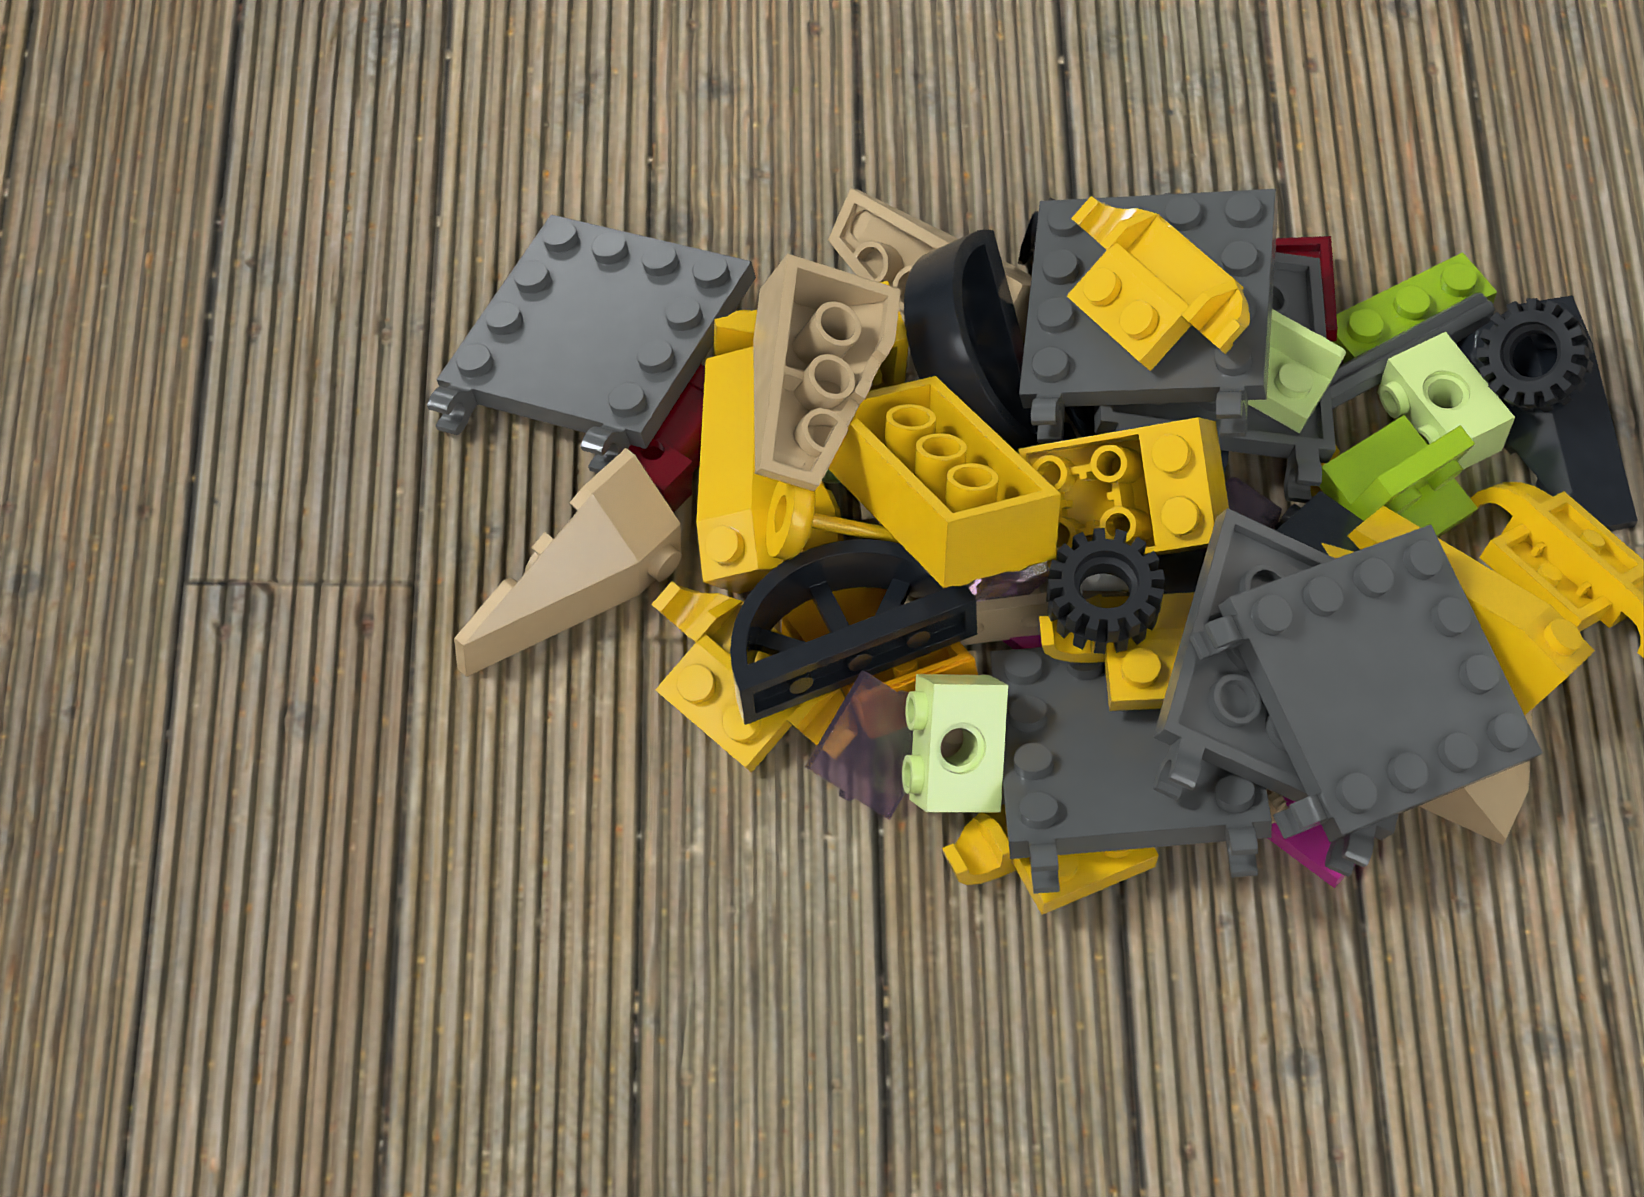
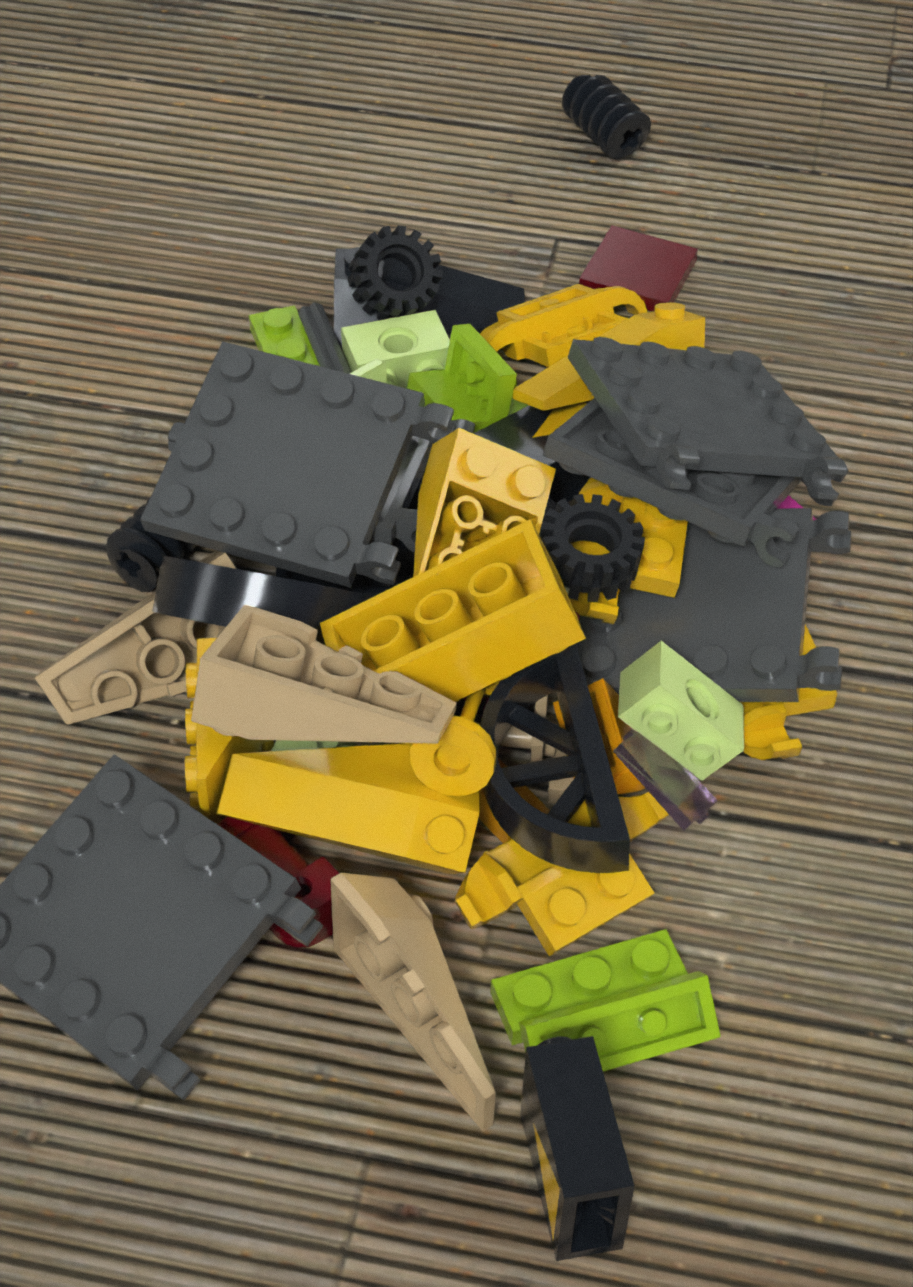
camera: 75 degrees left, 10 degrees down
yellow plate [1067,196,1250,371] -> none
none -> lime plate [490,929,688,1046]
none -> lime plate [519,971,721,1072]
none -> black brick [520,1036,634,1261]

